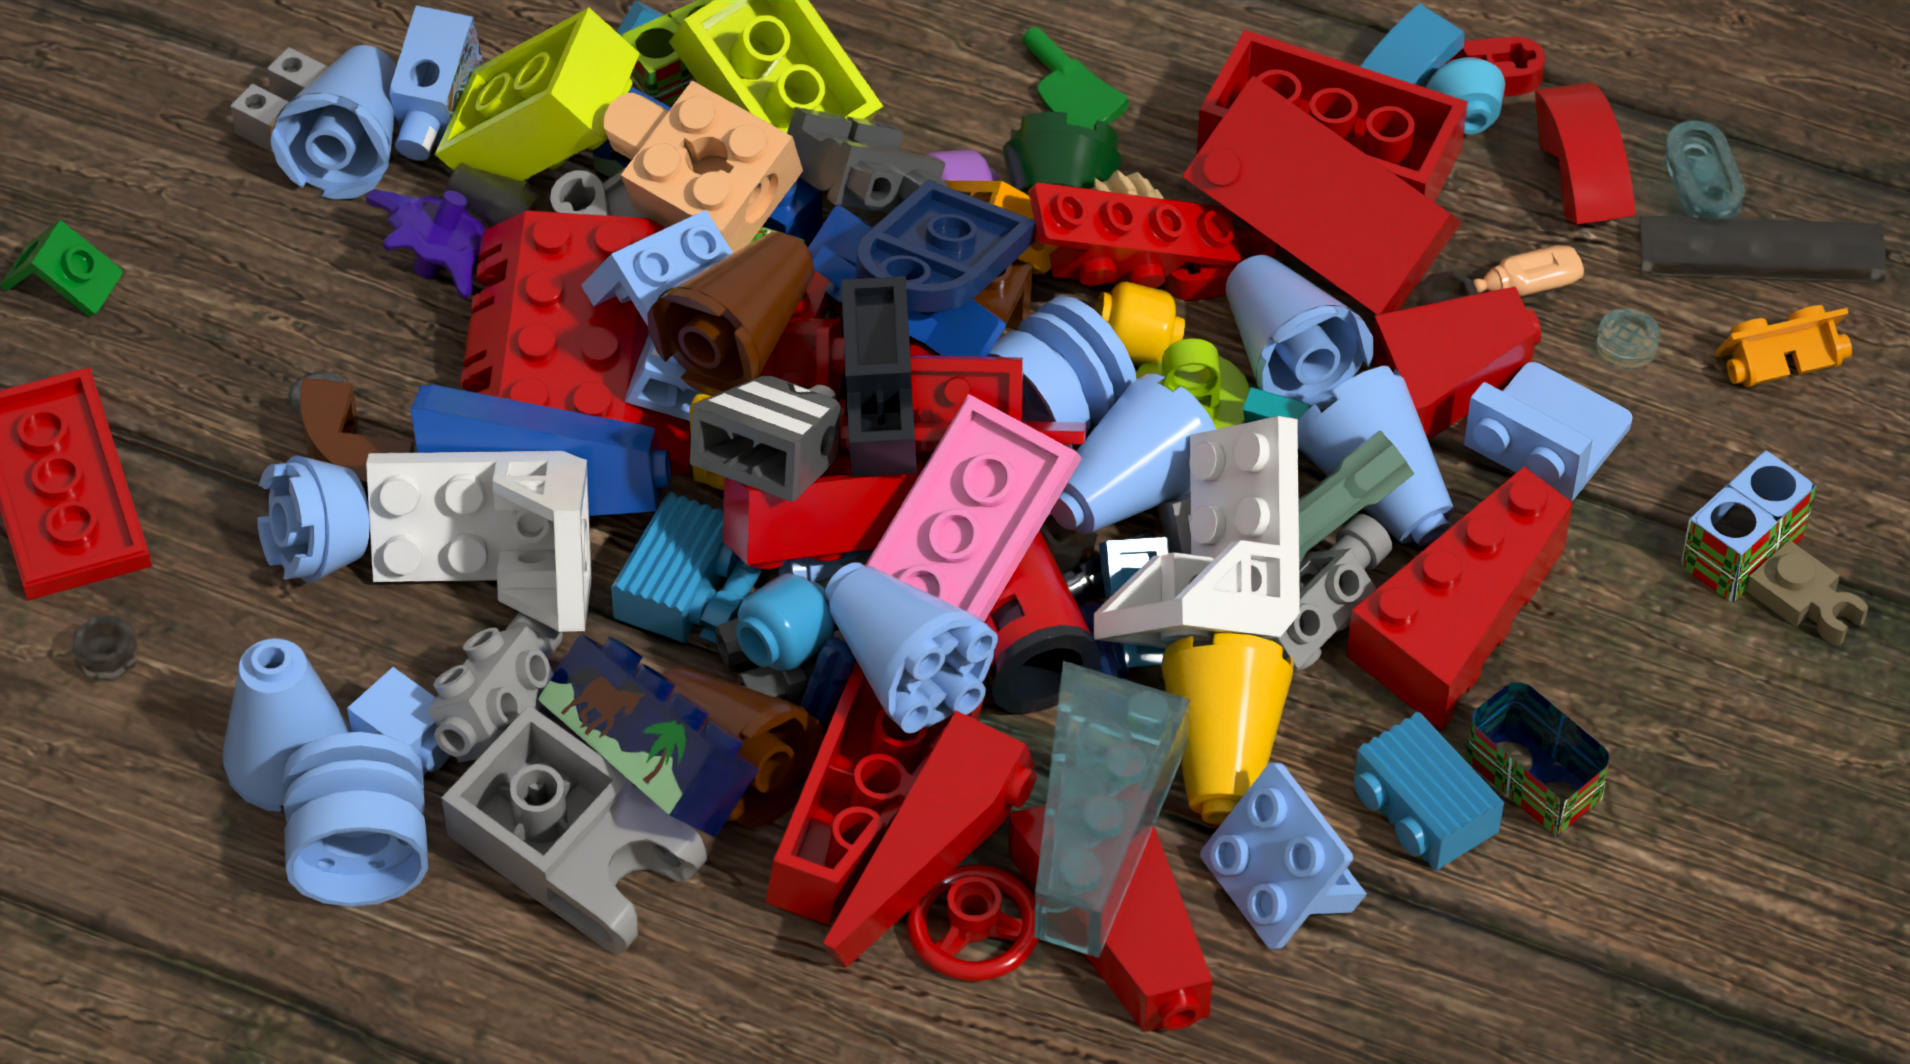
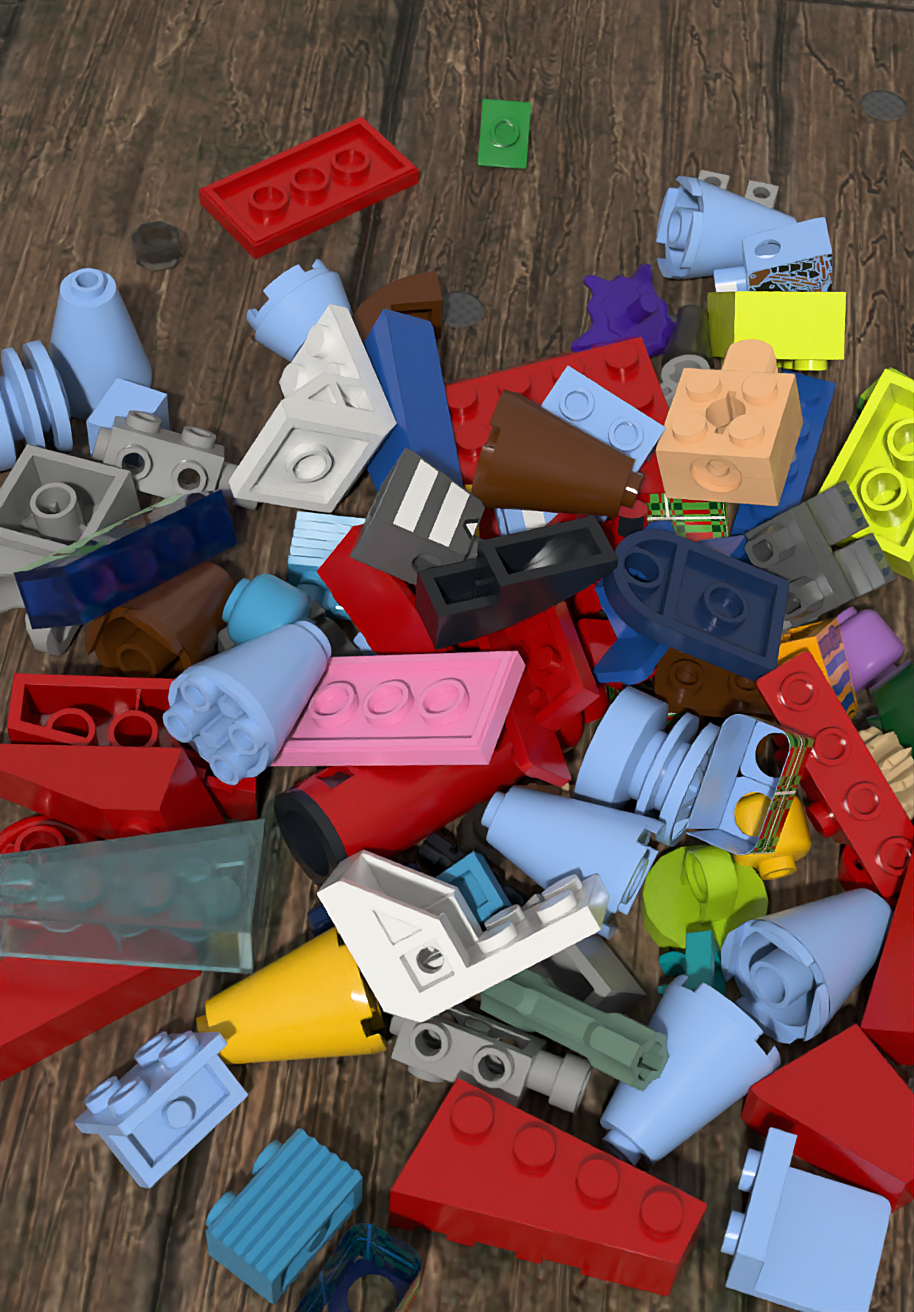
camera: 70 degrees right, 0 degrees up
none -> light blue piece [686,714,814,855]

